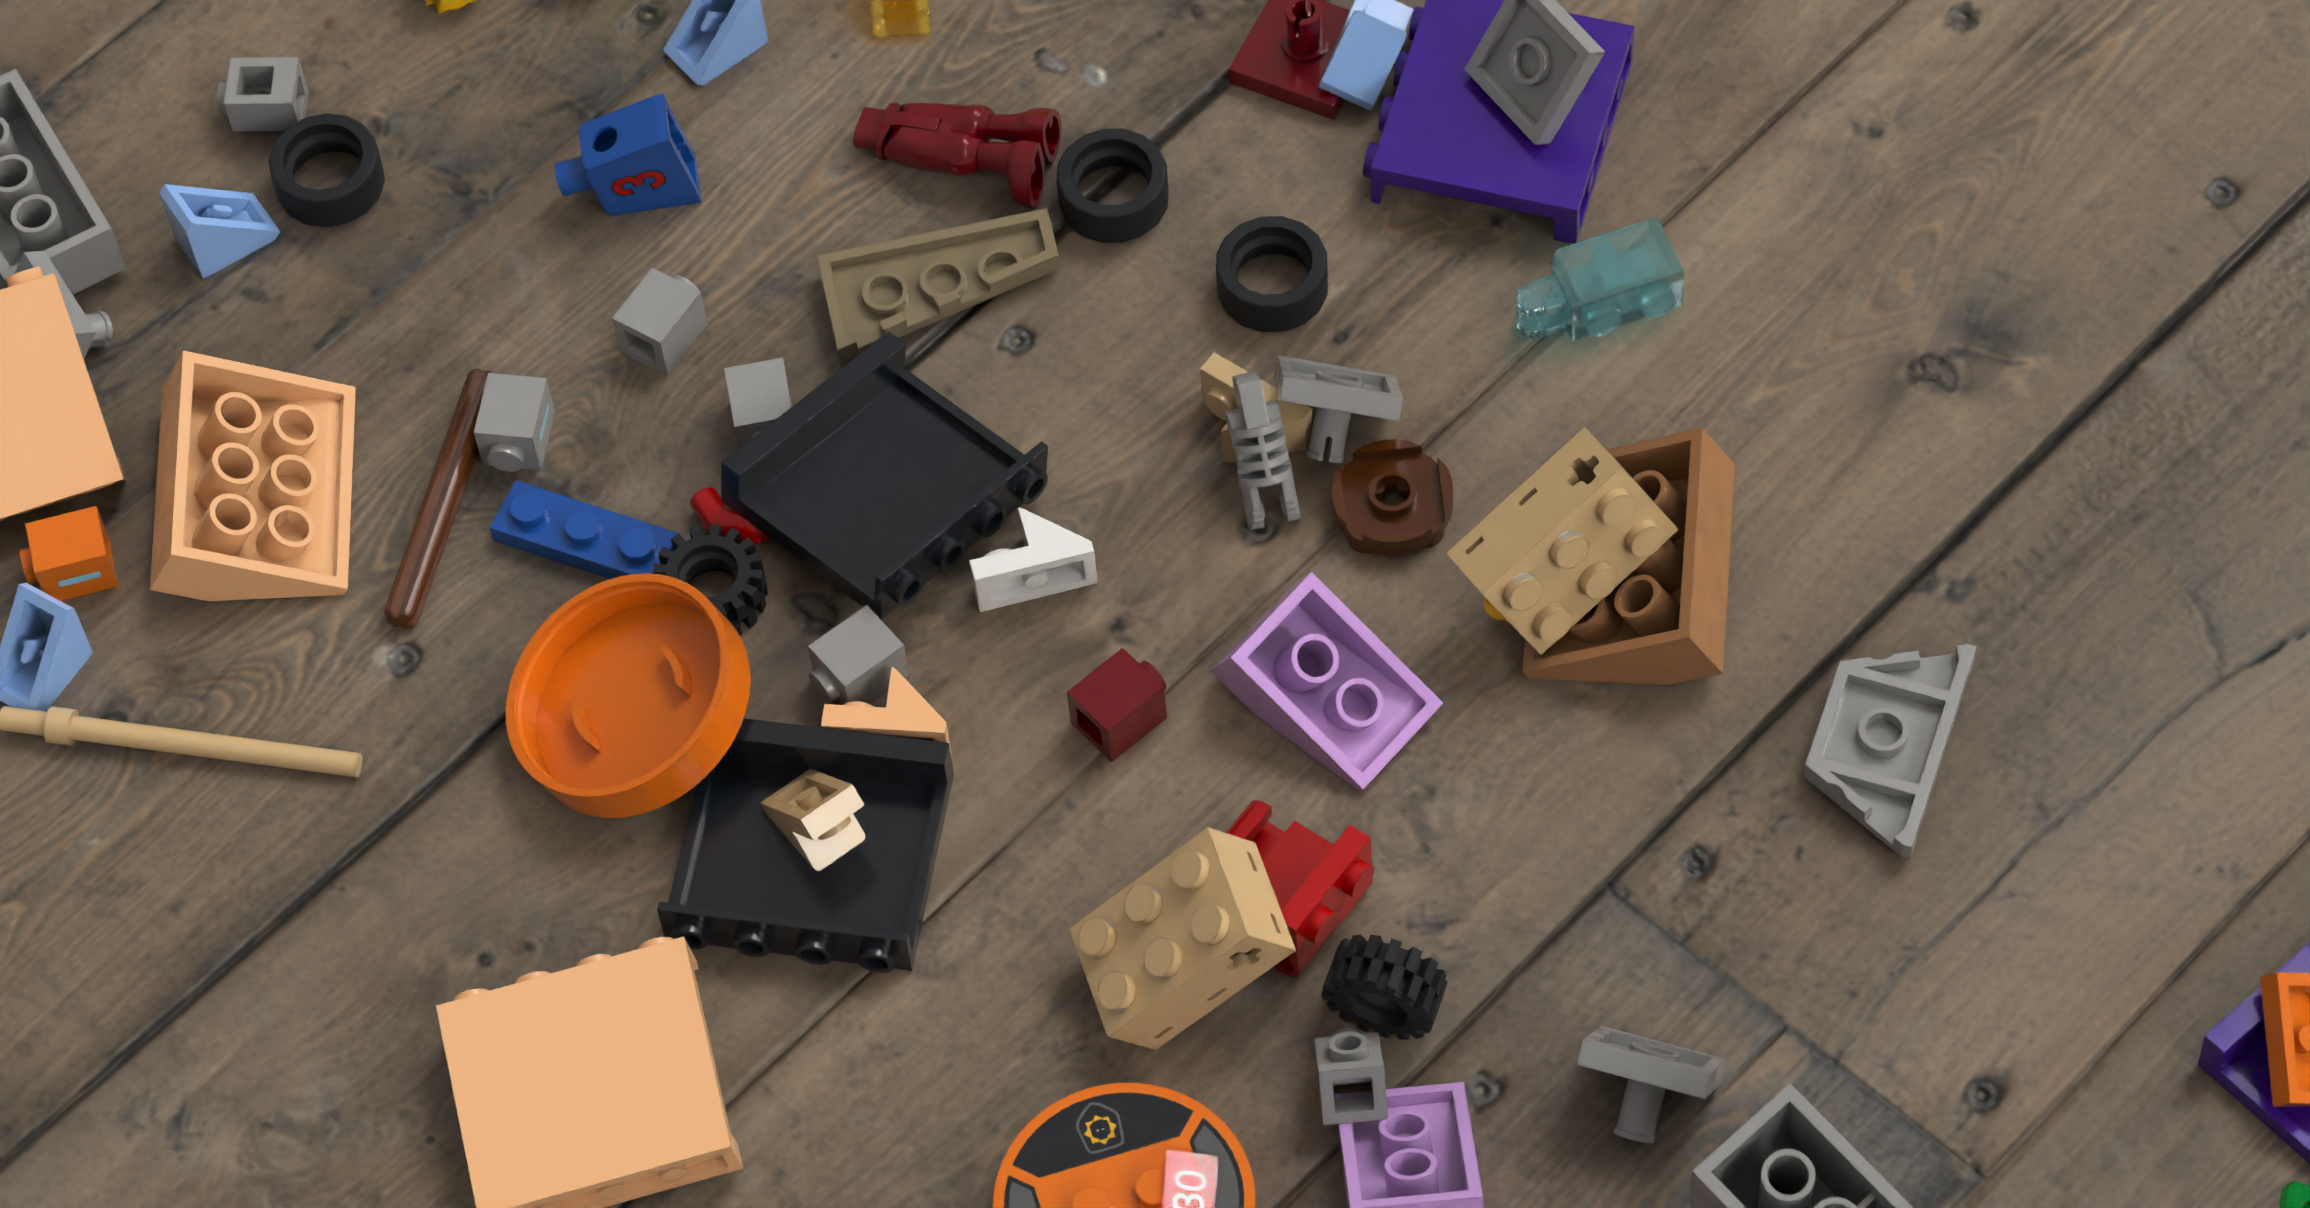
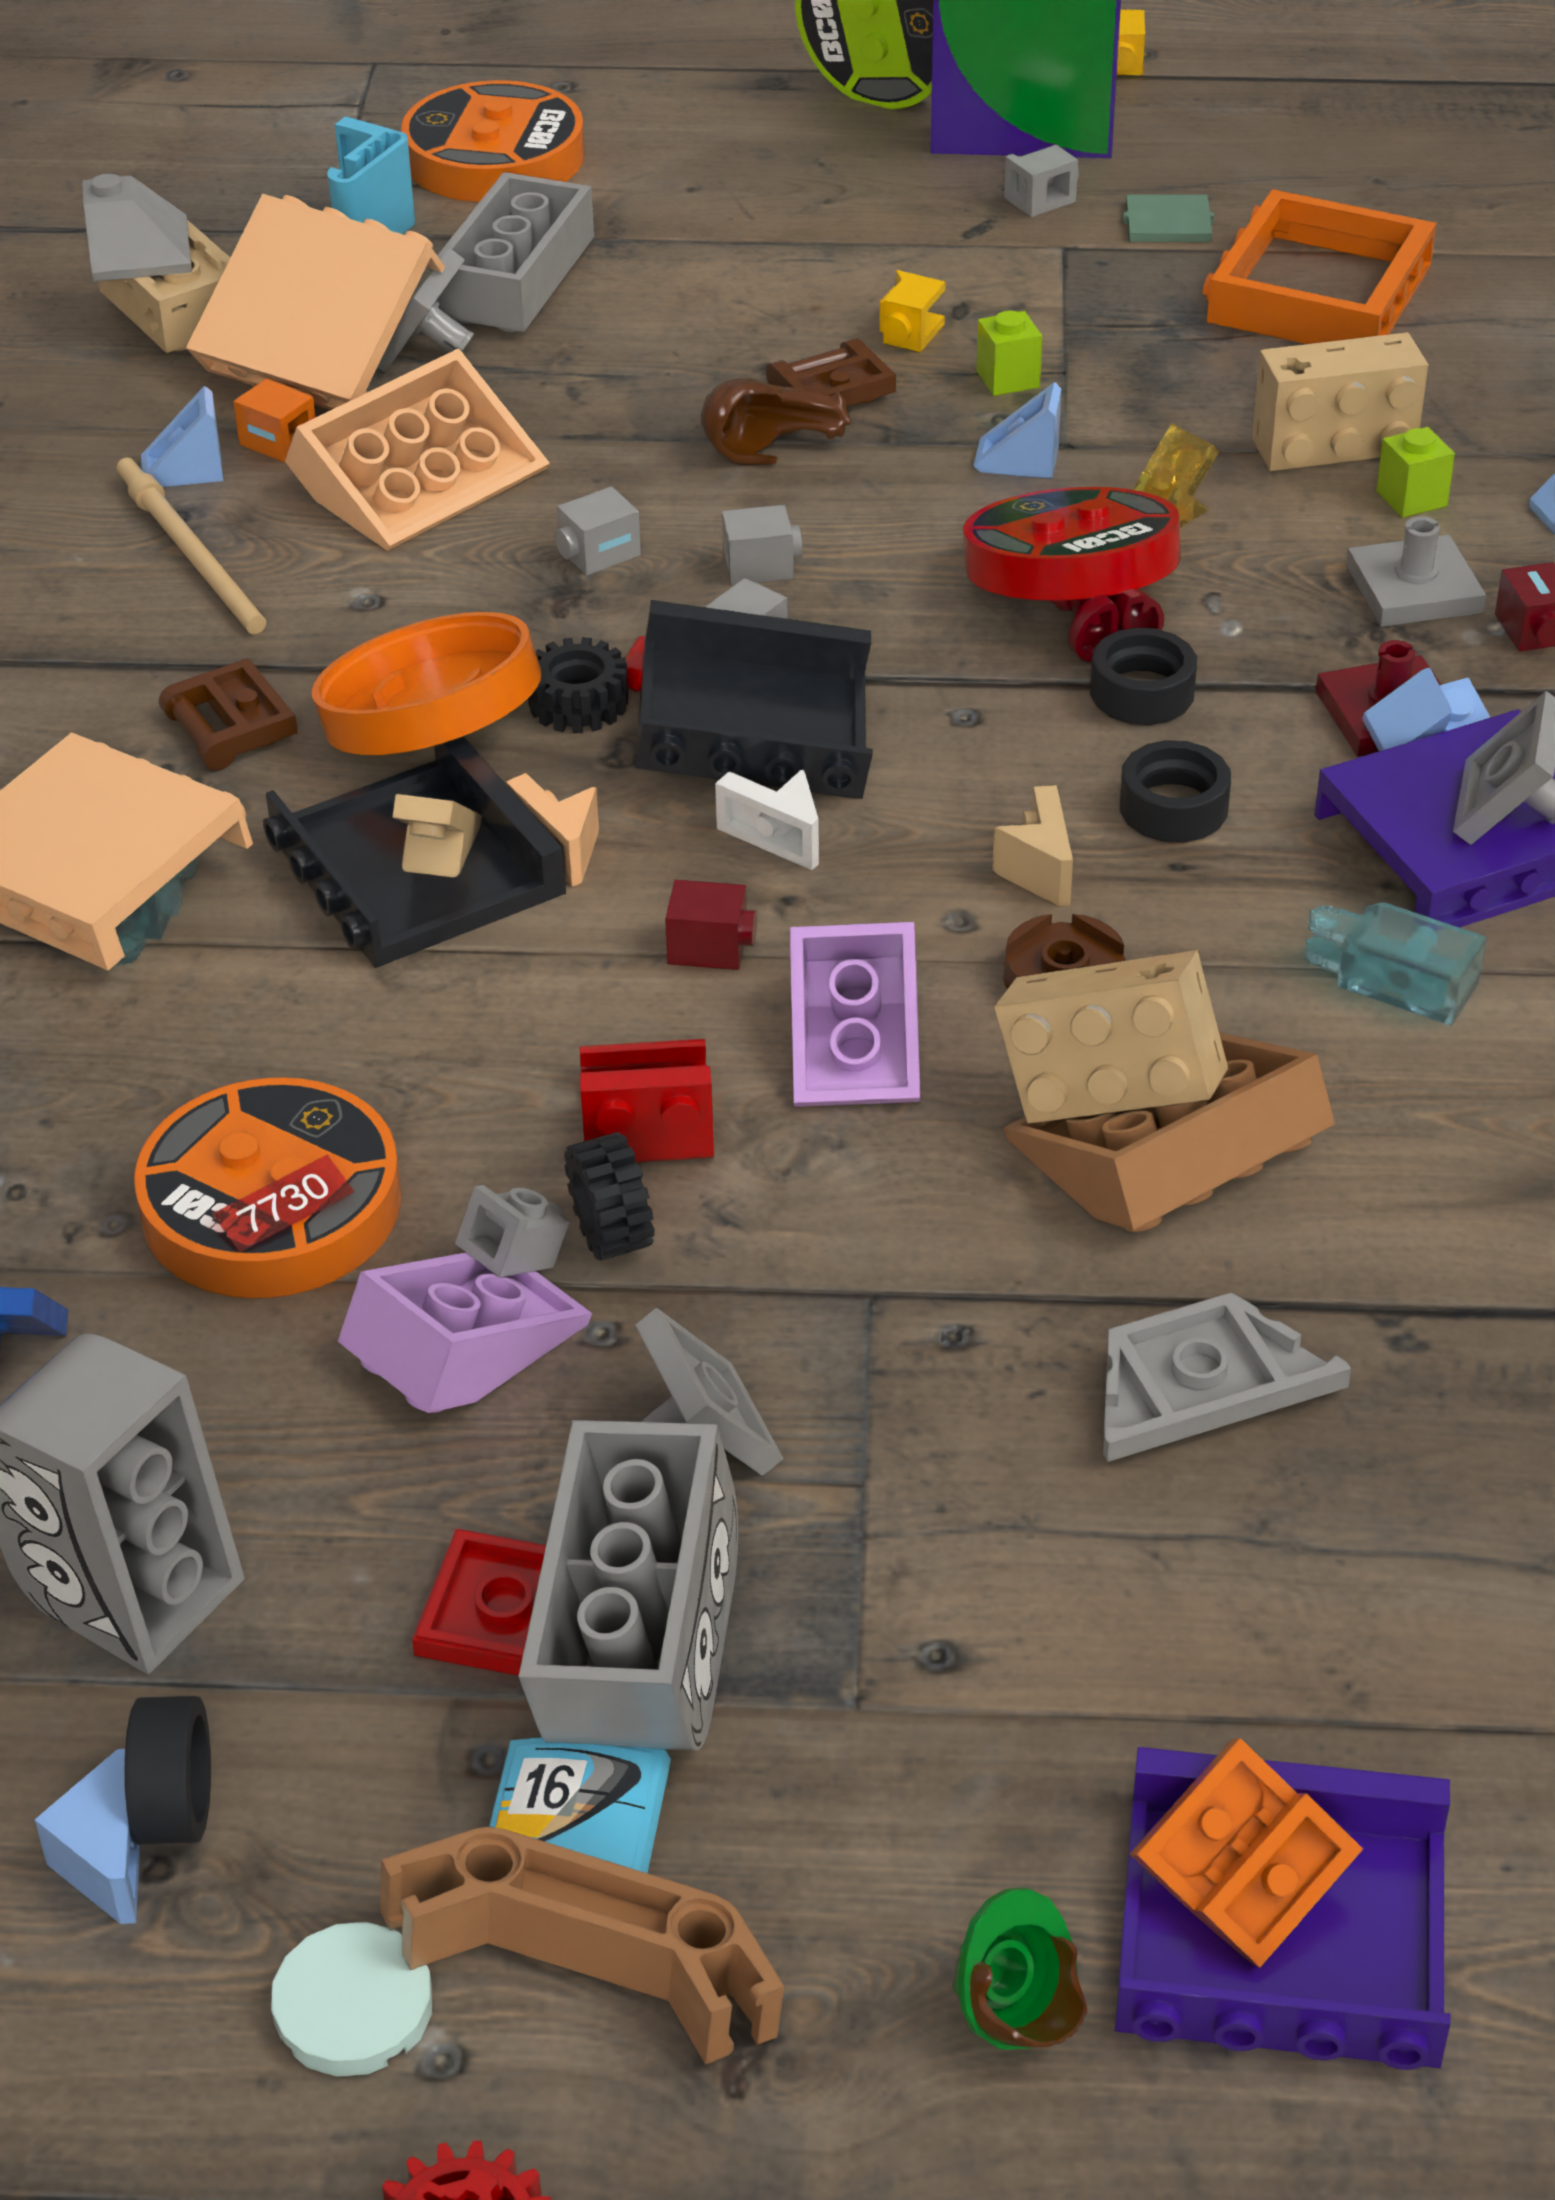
camera: 45 degrees right, 15 degrees down
light blue slope [159,184,280,279] -> none
light grey brick [217,57,309,131] -> none
black tyre [268,113,385,227] -> none
reddish brown axle [384,369,493,629] -> none
blue plate [490,480,679,579] -> none
blue torso [554,93,702,216] -> none
light grey brick [808,605,910,705] -> none
dark tan wing [817,208,1060,363] -> none
tan piece [1069,827,1296,1050] -> none
light grey hinge [1225,371,1302,530] -> none
light grey tile [1273,355,1404,463] -> none
none -> reddish brown plate [158,658,298,771]
none -> reddish brown piece [701,378,851,465]
none -> reddish brown plate [766,338,896,407]
none -> red piece [963,487,1181,601]

